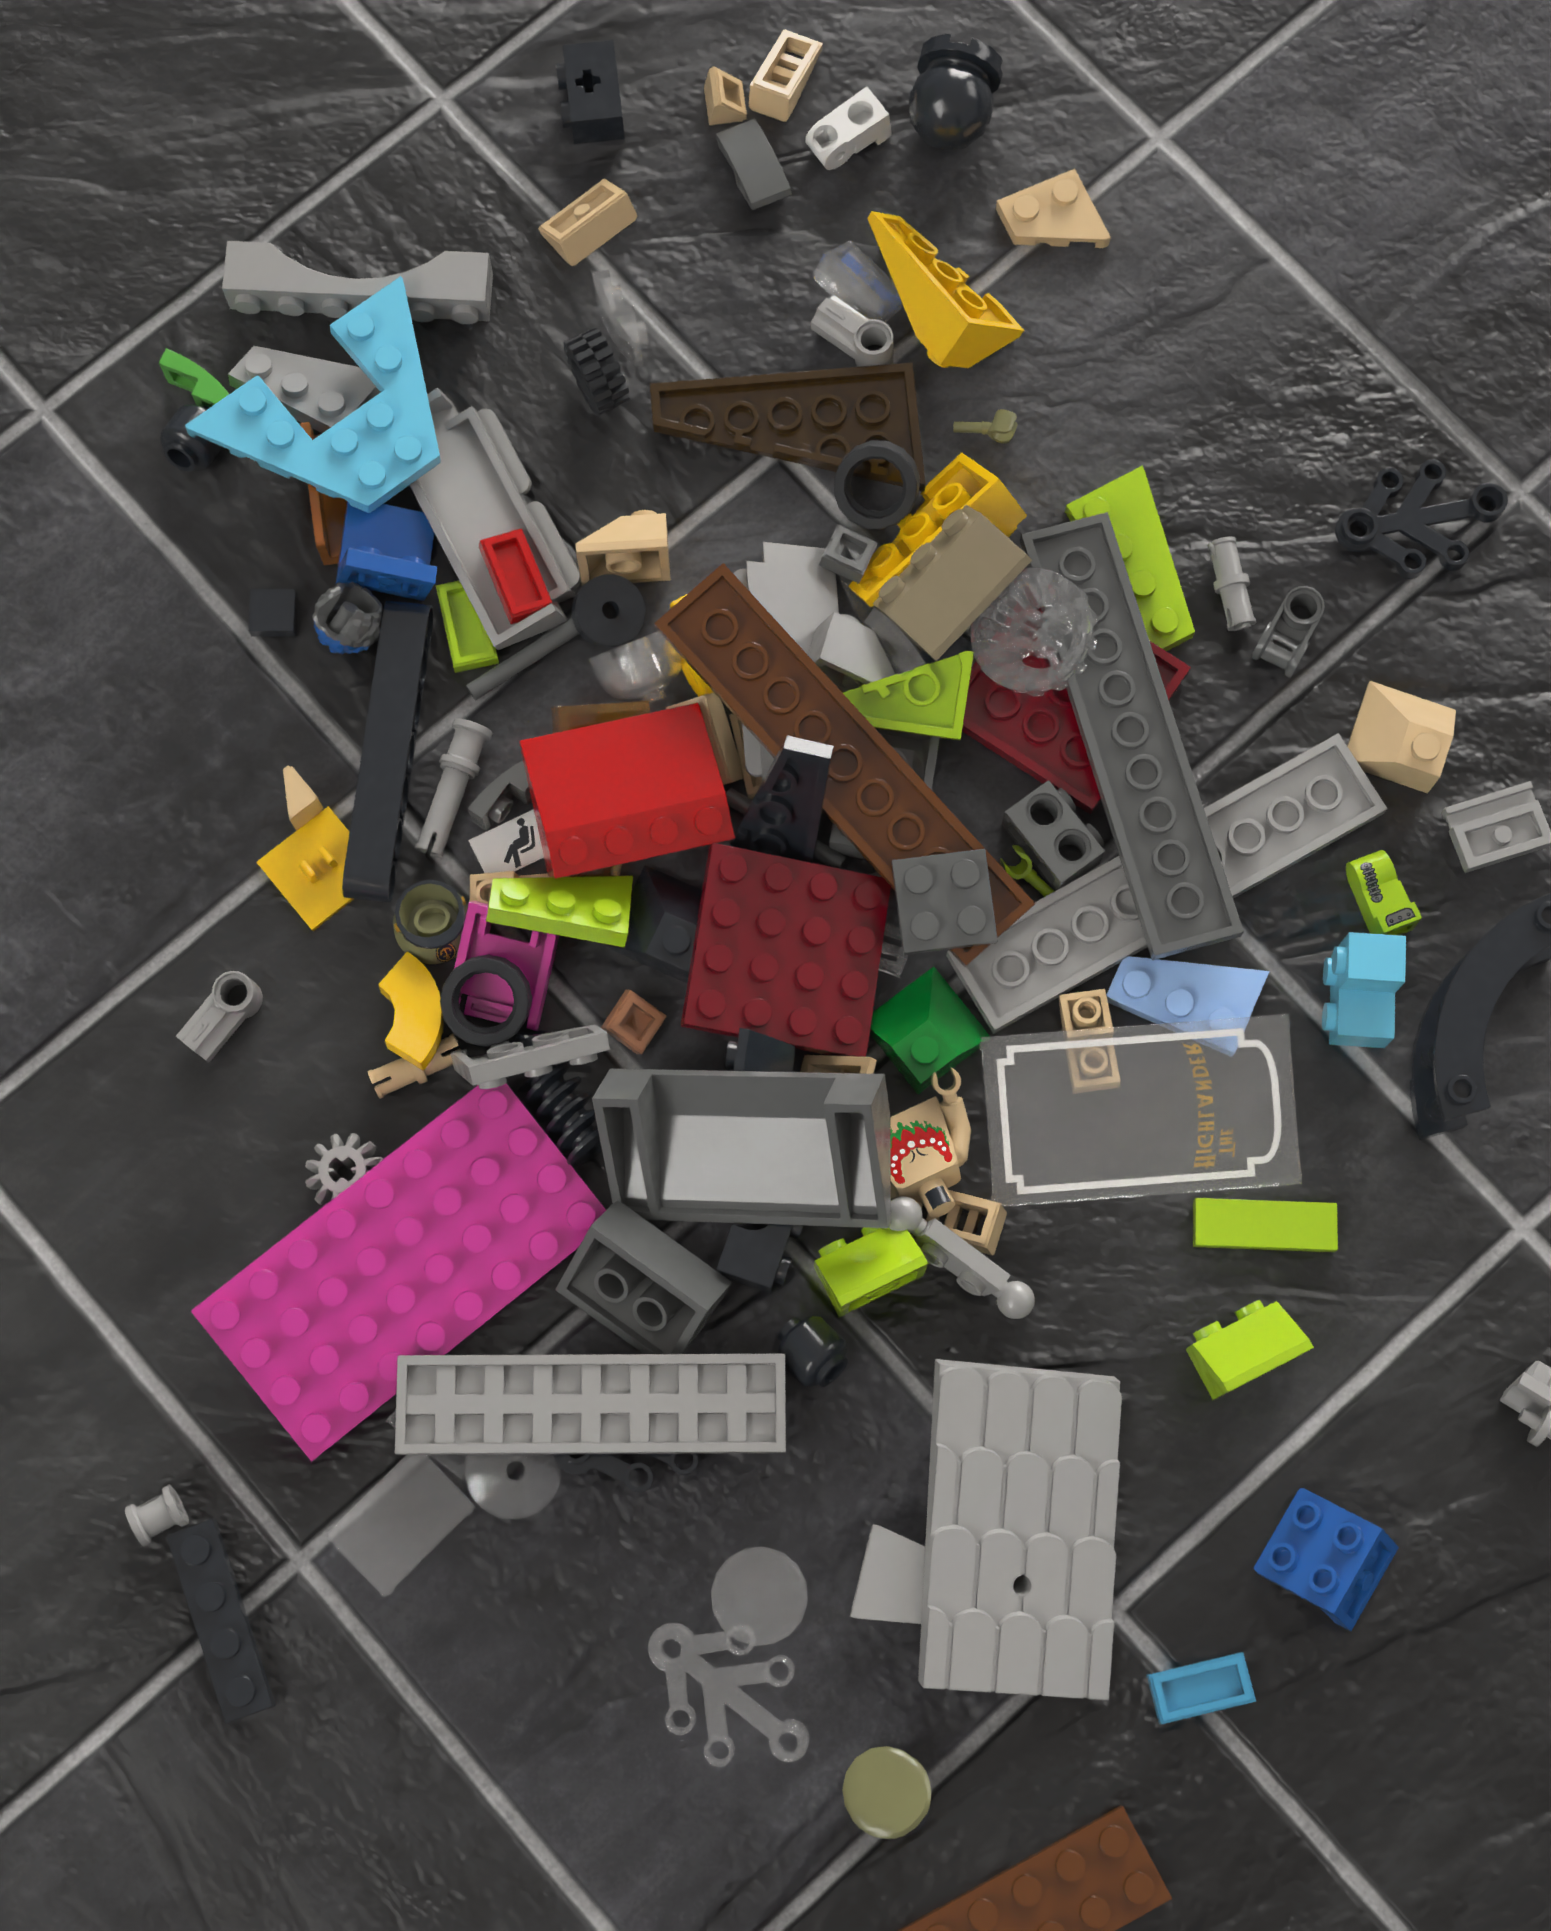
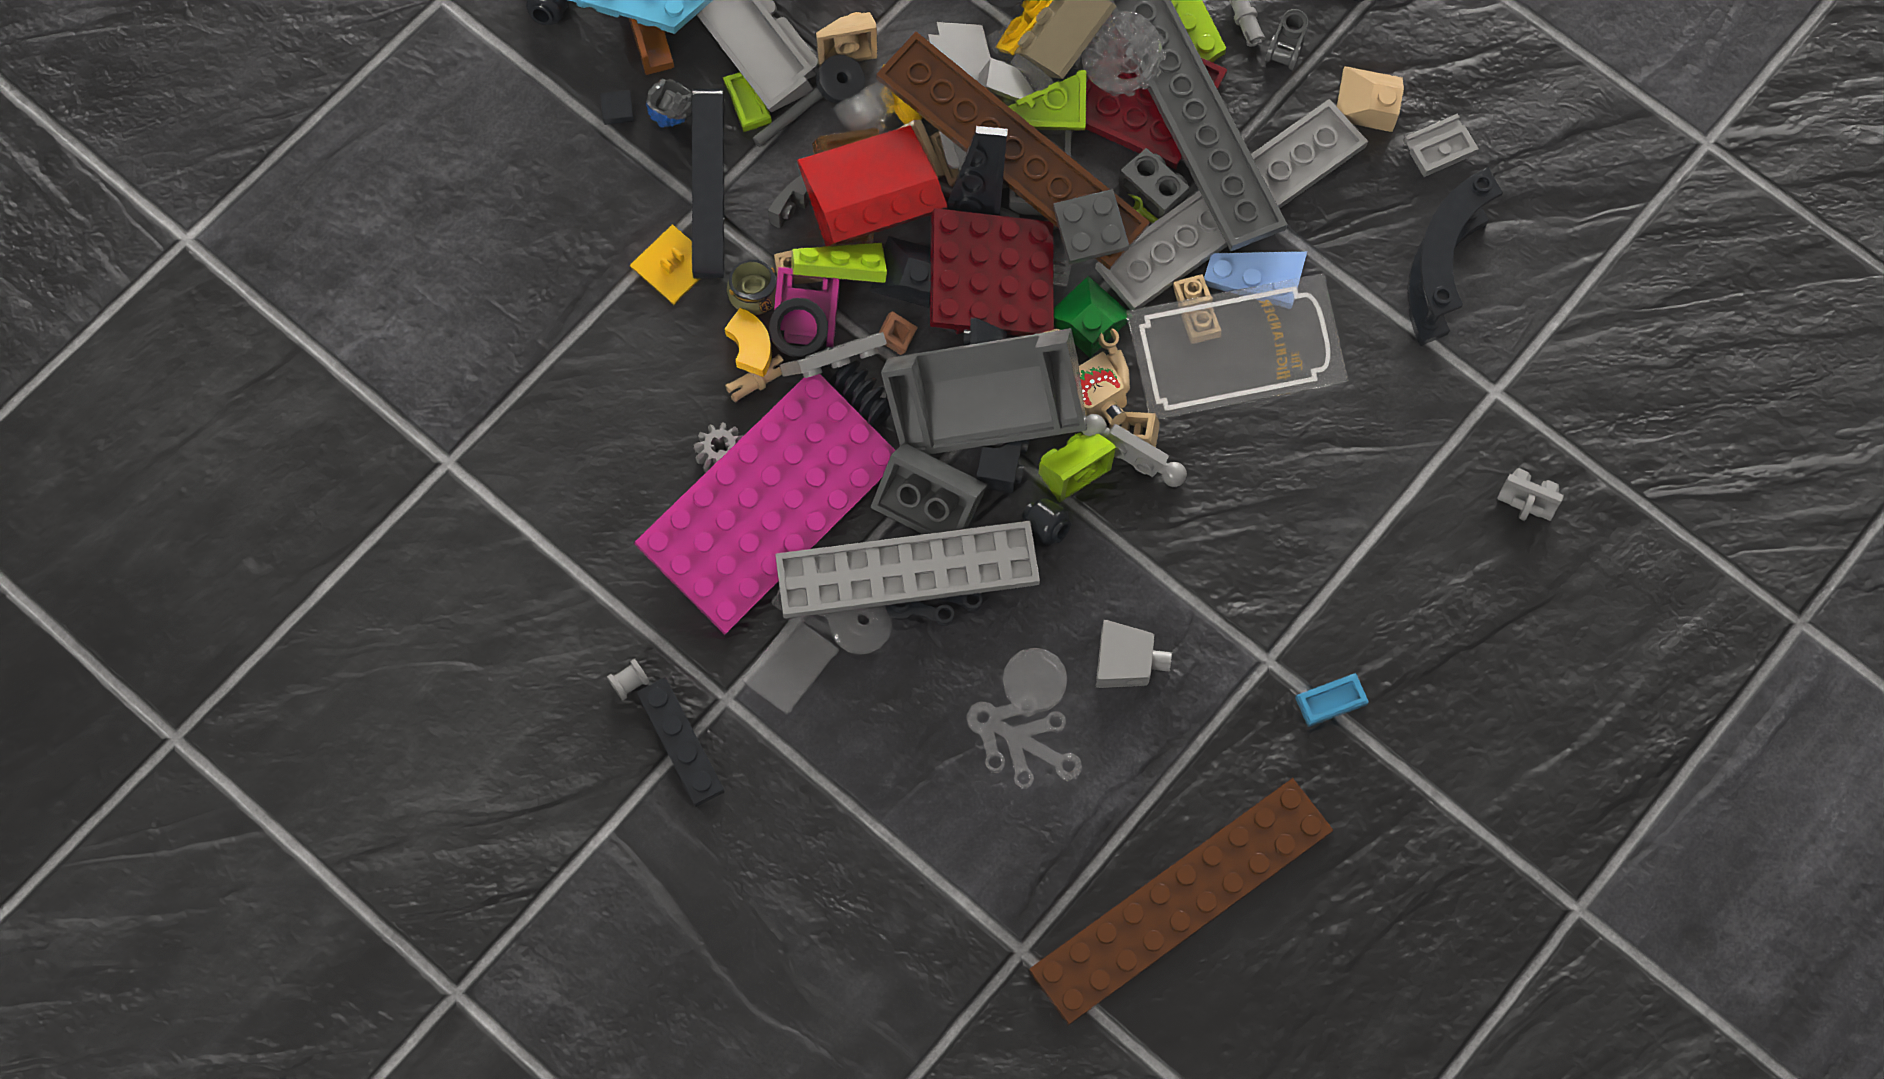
camera: 10 degrees left, 5 degrees down
light grey piece [176,971,263,1062] -> none
tan slope [283,765,324,831] -> none
blue bracket [336,502,437,601] -> none
light grey pin [414,718,493,858] -> none
white sticker [468,809,544,873] -> none
red tile [479,528,553,625] -> none
dark grey tile [819,524,878,584] -> none
olive piece [842,1746,931,1839] -> none
light grey piece [918,1359,1122,1700] -> none
lime slope [1186,1299,1314,1400] -> none
lime tile [1193,1198,1338,1252] -> none
blue bracket [1254,1488,1399,1631] -> none
medium azure brick [1322,932,1406,1048] -> none
lime leg [1346,850,1422,936] -> none

